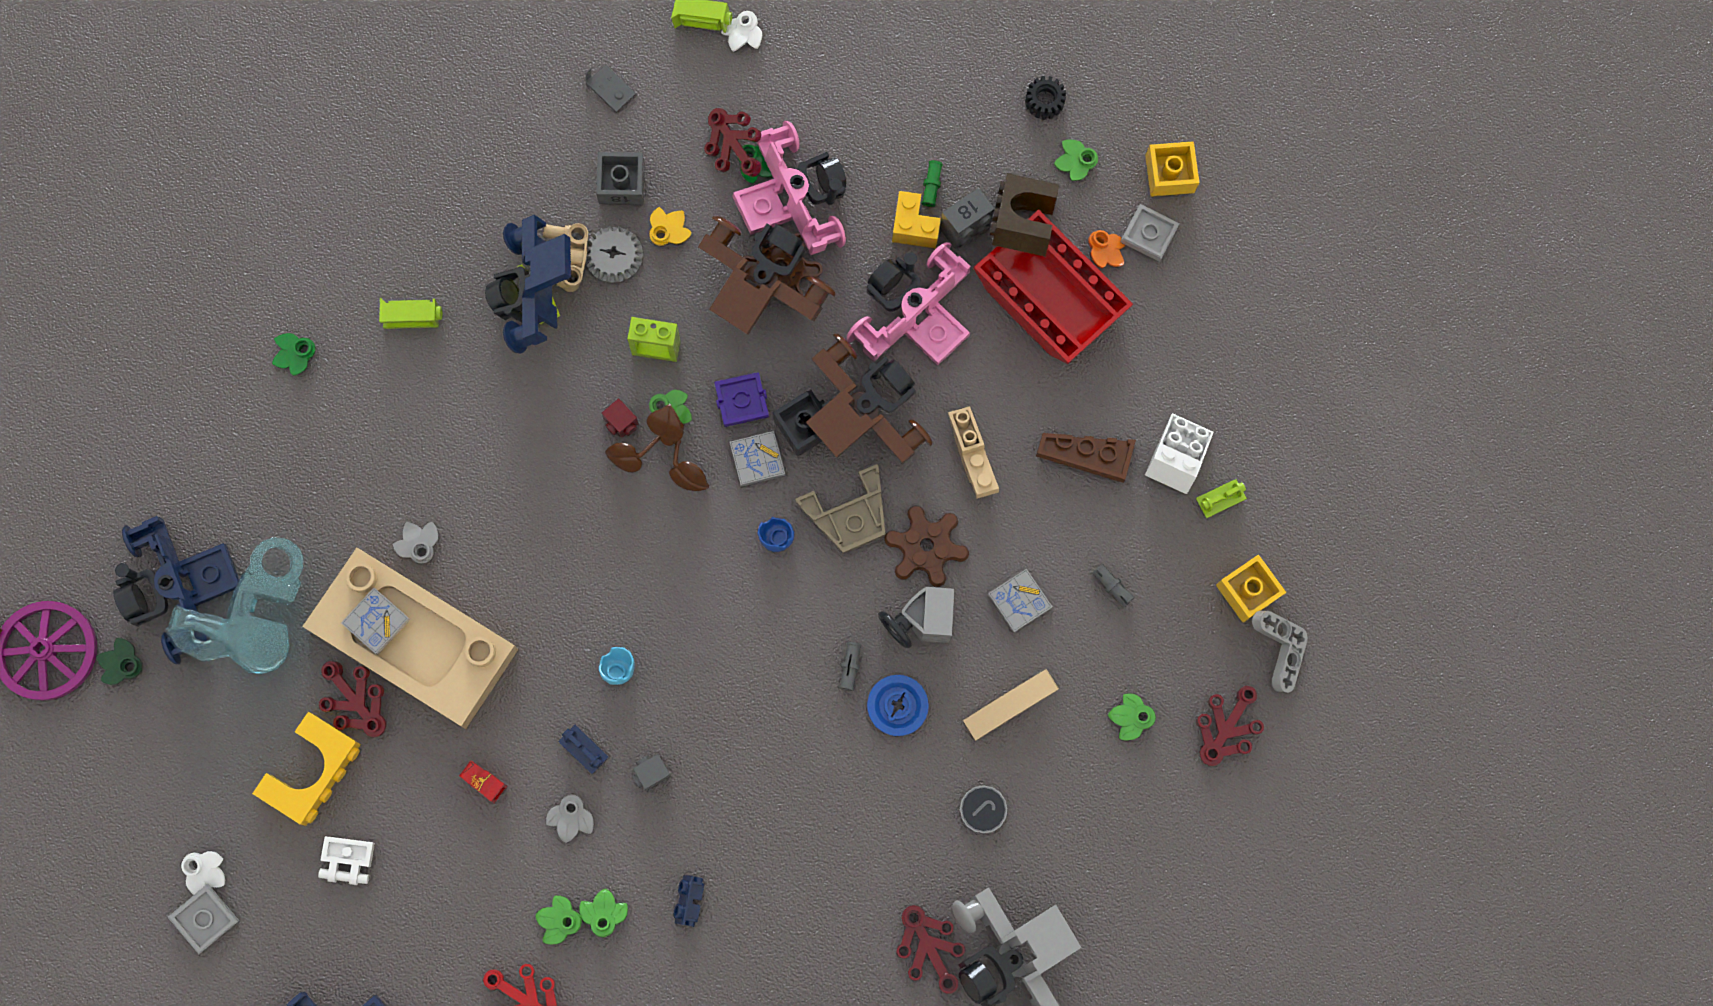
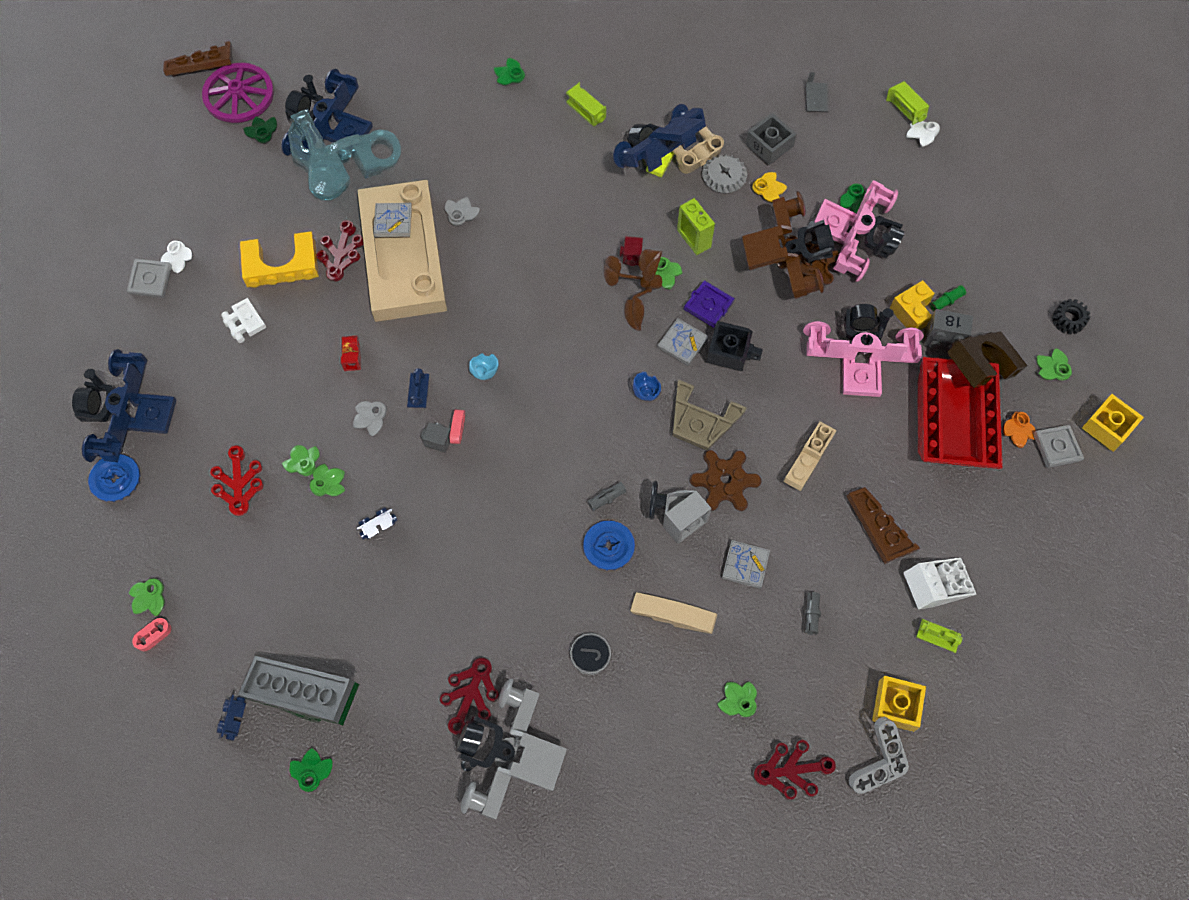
camera: 55 degrees right, 10 degrees down
dark red plant [704,108,761,177] -> none
reddish brown piece [806,333,932,464] -> none
none -> coral beam [450,409,465,444]

